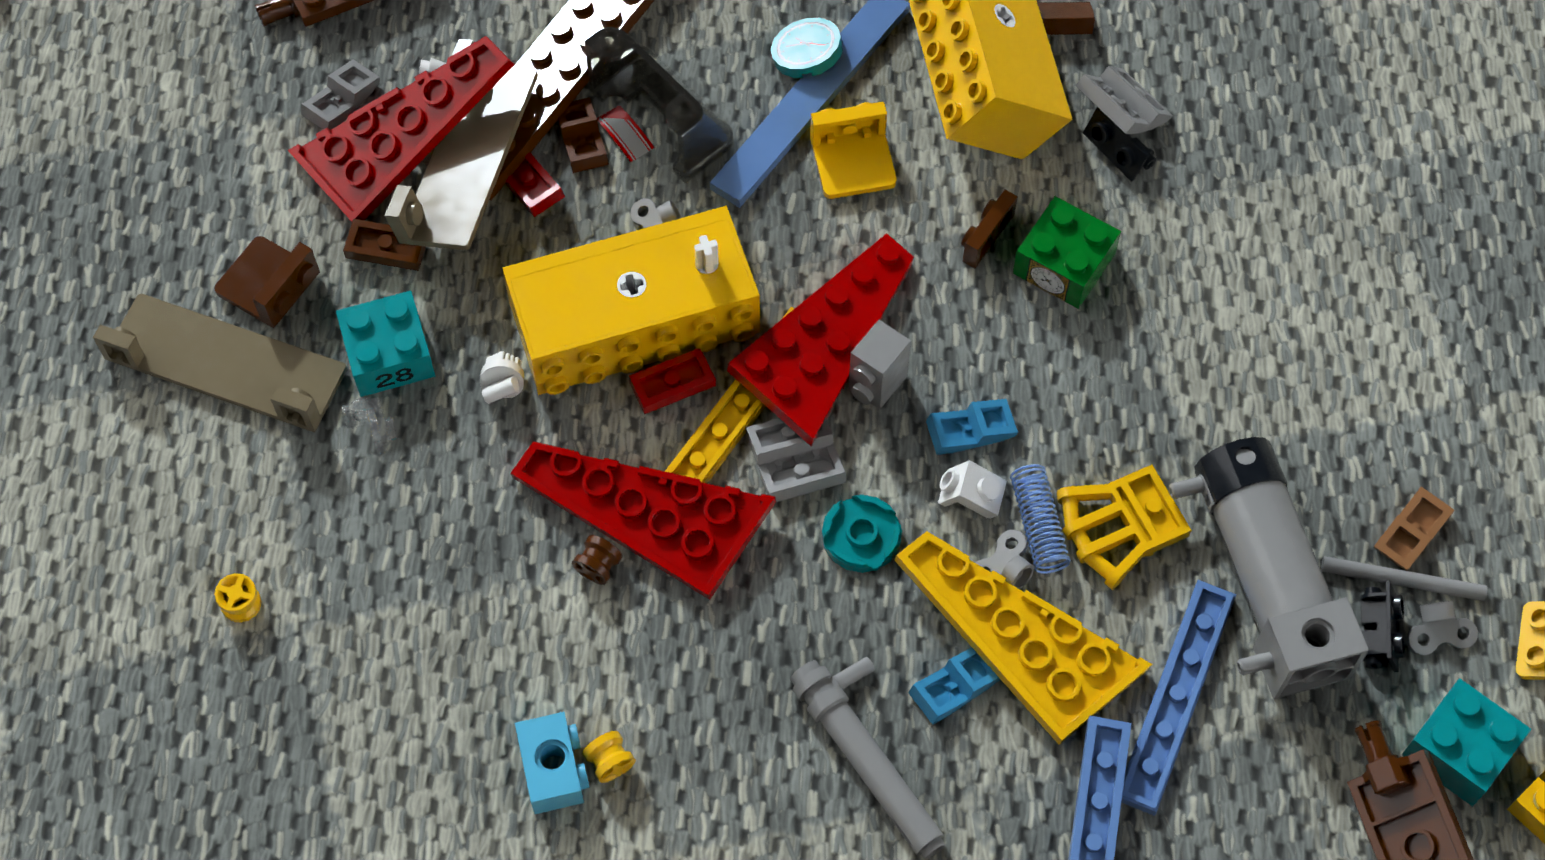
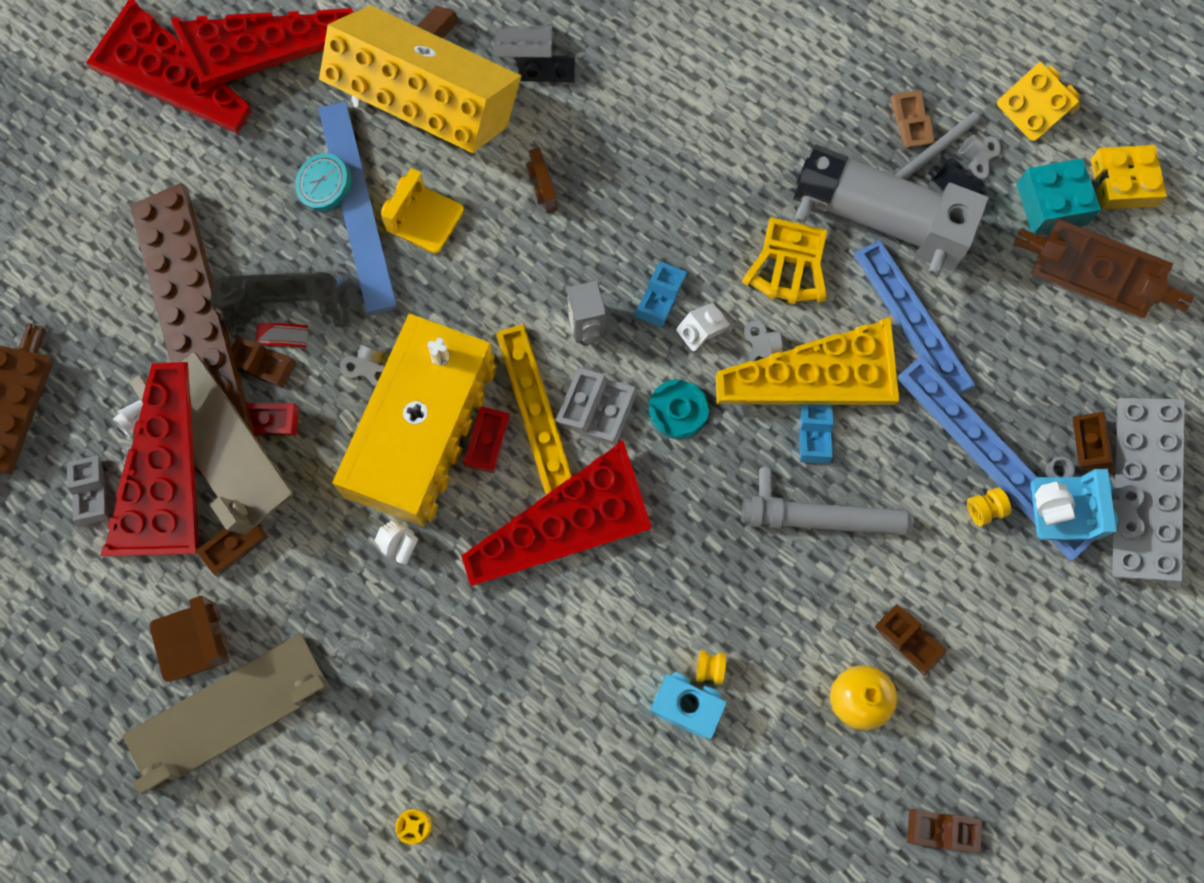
camera: 55 degrees left, 10 degrees up
teal brick [336,290,436,397] -> none
reddish brown wheel [572,535,623,585] -> none
red wing [727,233,914,447] -> none
light blue piece [1010,464,1071,574] -> none
green brick [1013,196,1121,309] -> none

